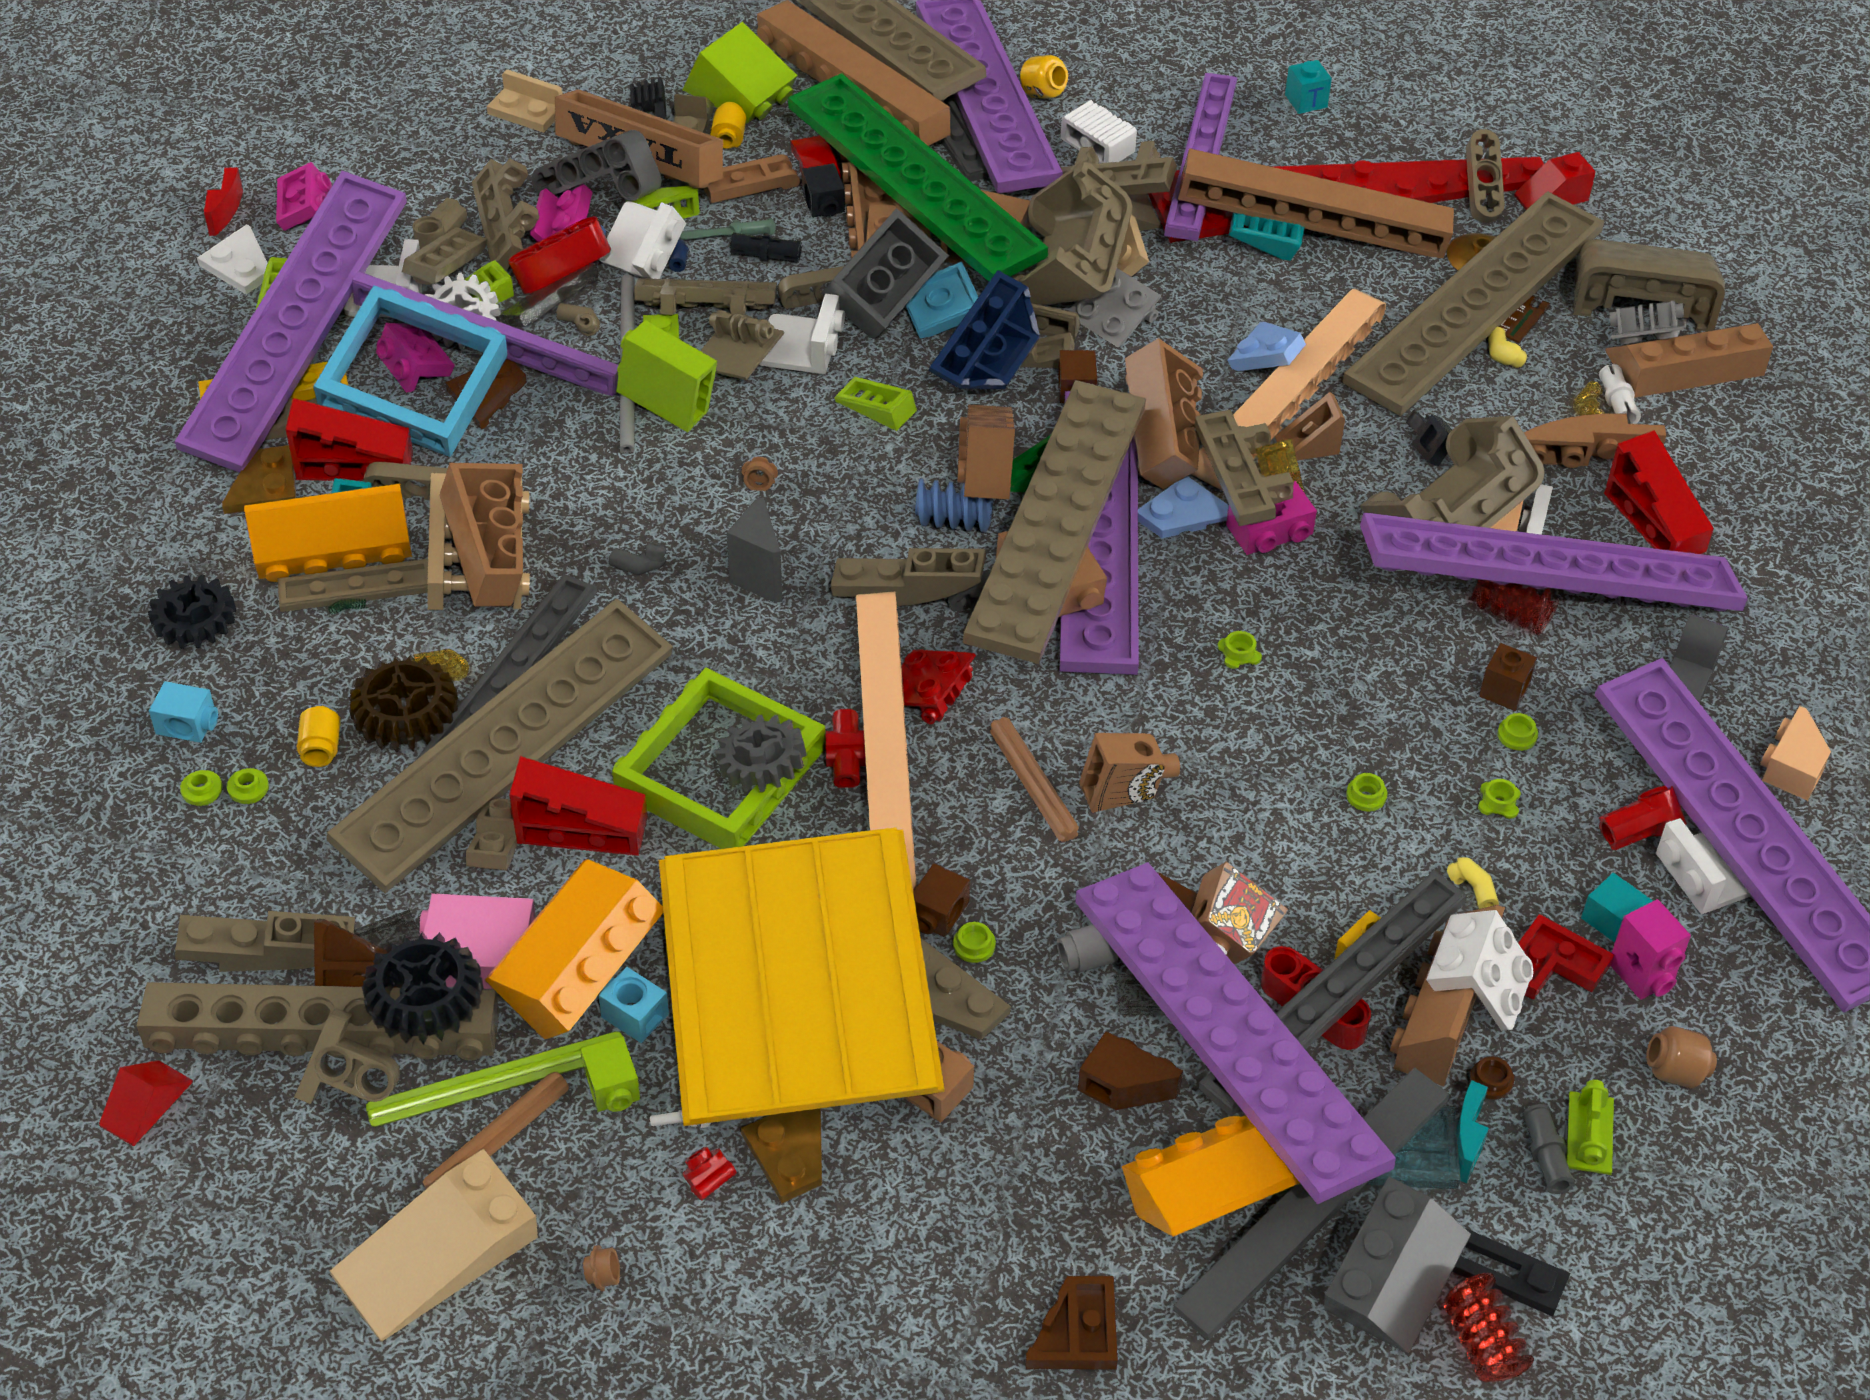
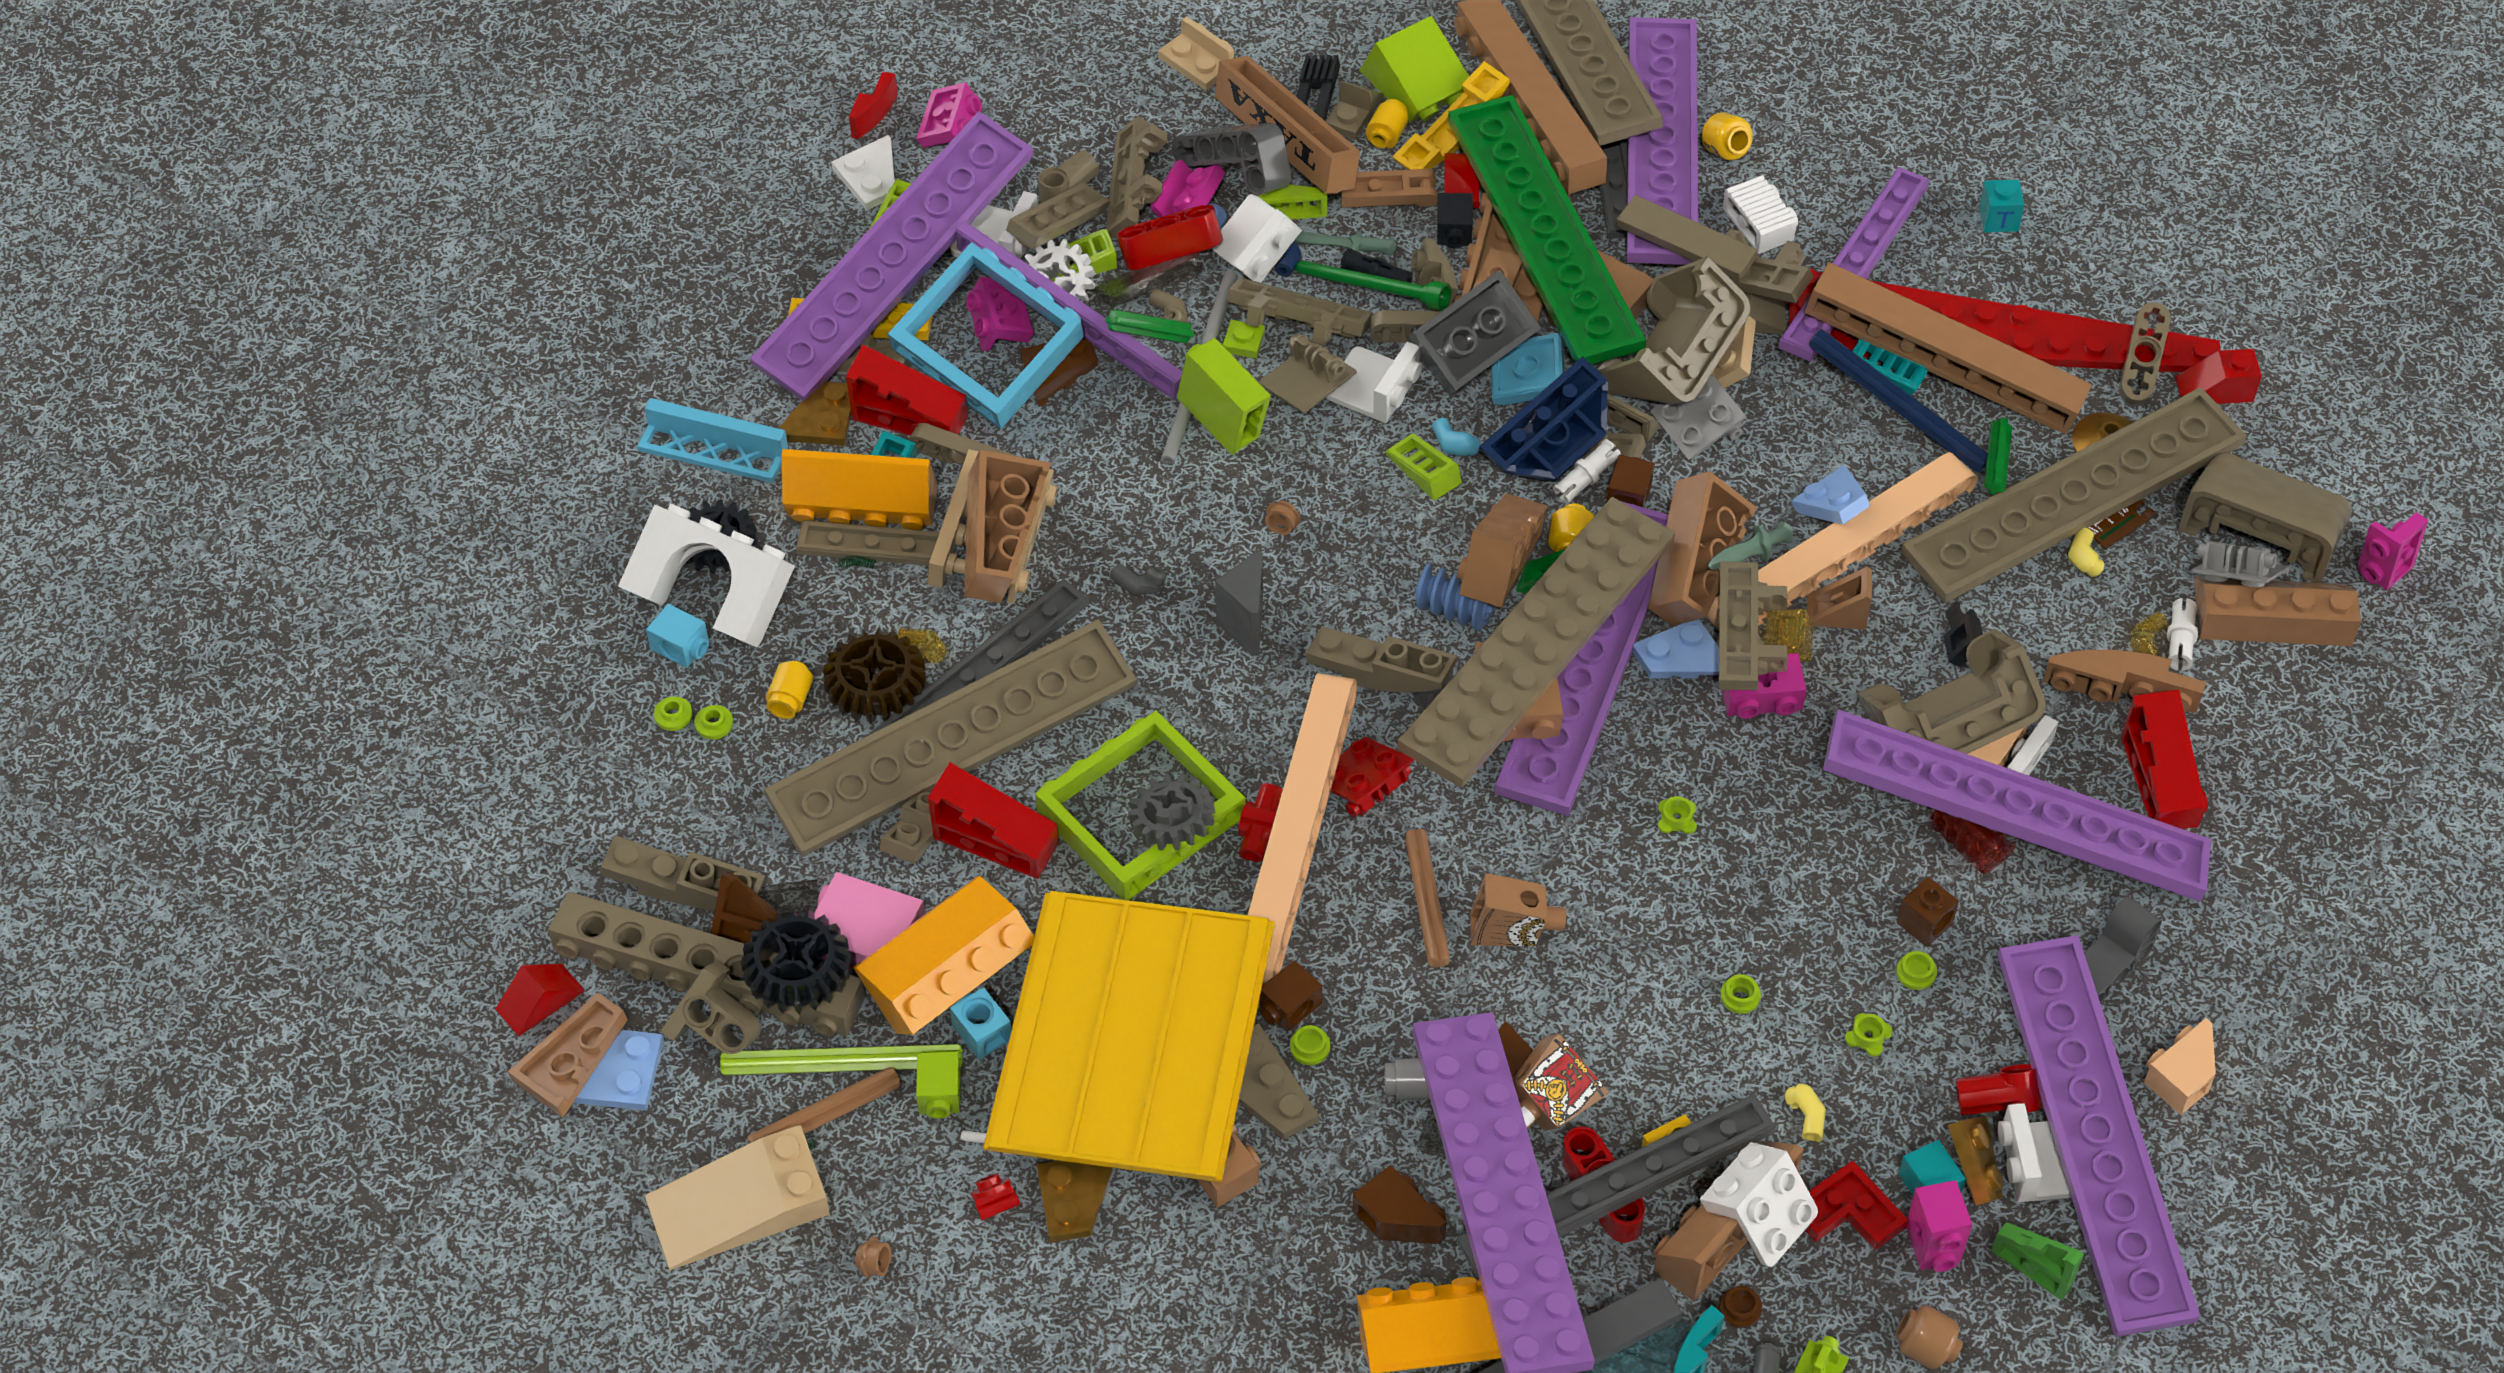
camera: 20 degrees right, 5 degrees up
none -> medium nougat wing [507,993,628,1118]
none -> light blue wing [573,1030,664,1110]
none -> white arch [618,503,795,647]
none -> medium azure fence [637,398,788,483]
none -> green axle [1105,309,1194,343]
none -> green piece [1295,260,1452,311]
none -> yellow slope [1392,61,1510,170]
none -> dark tan slope [1411,237,1458,311]
none -> medium azure arm [1432,418,1480,456]
none -> yellow head [1547,503,1595,552]
none -> white pin [1552,439,1621,504]
none -> dark tan tile [1617,195,1758,282]
none -> sand green sword [1708,522,1793,570]
none -> dark blue axle [1809,329,1987,473]
none -> pearl gold wing [1948,1116,2003,1206]
none -> green axle [1984,417,2012,495]
none -> bright green wing [1991,1222,2084,1301]
none -> dark pink bracket [2357,512,2428,590]

